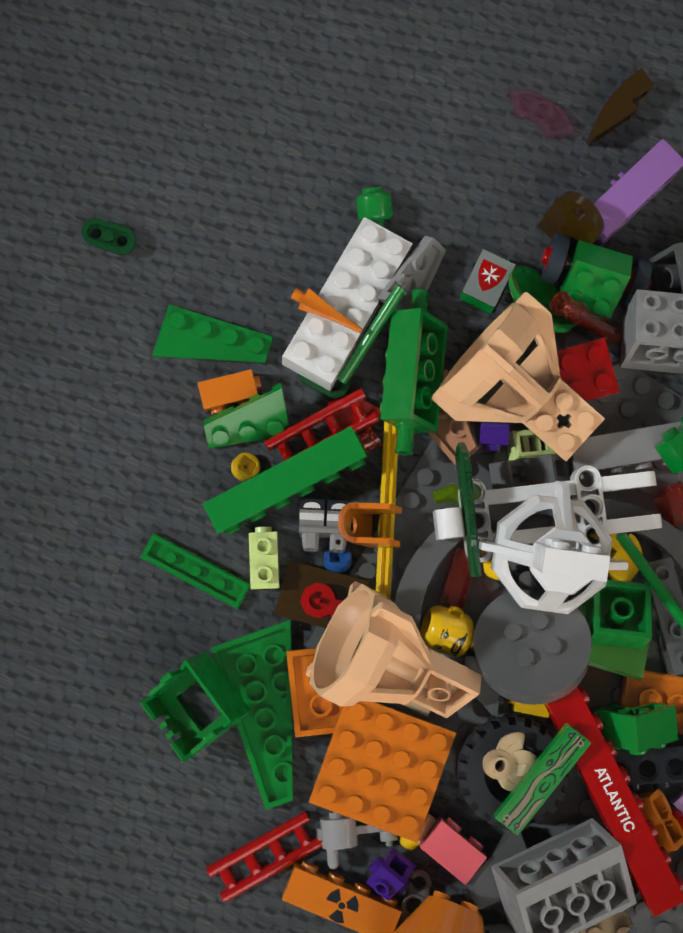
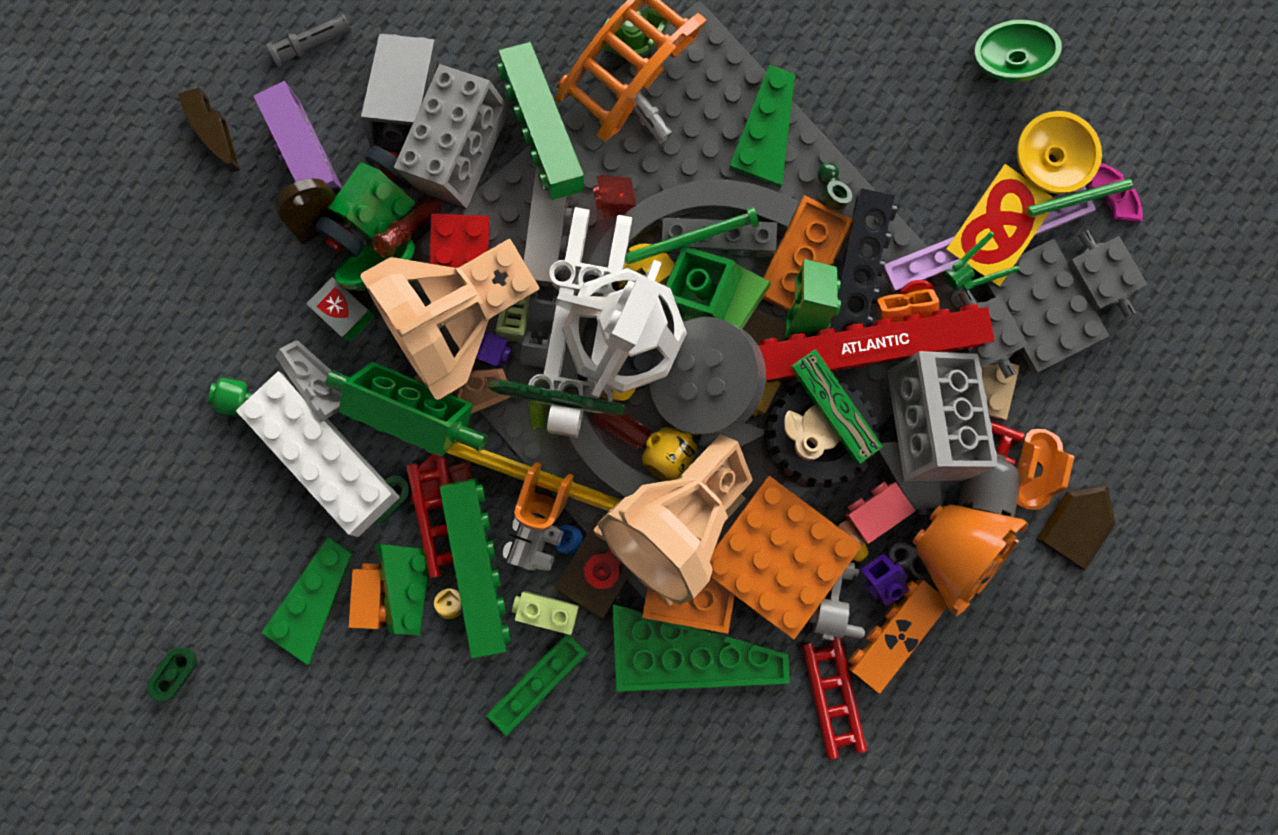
camera: 70 degrees left, 0 degrees up
green piece [140,652,251,763] -> none
orange piece [291,288,362,333] -> none
green bar [337,284,406,384] -> none
clear pink tile [510,90,574,140] -> none

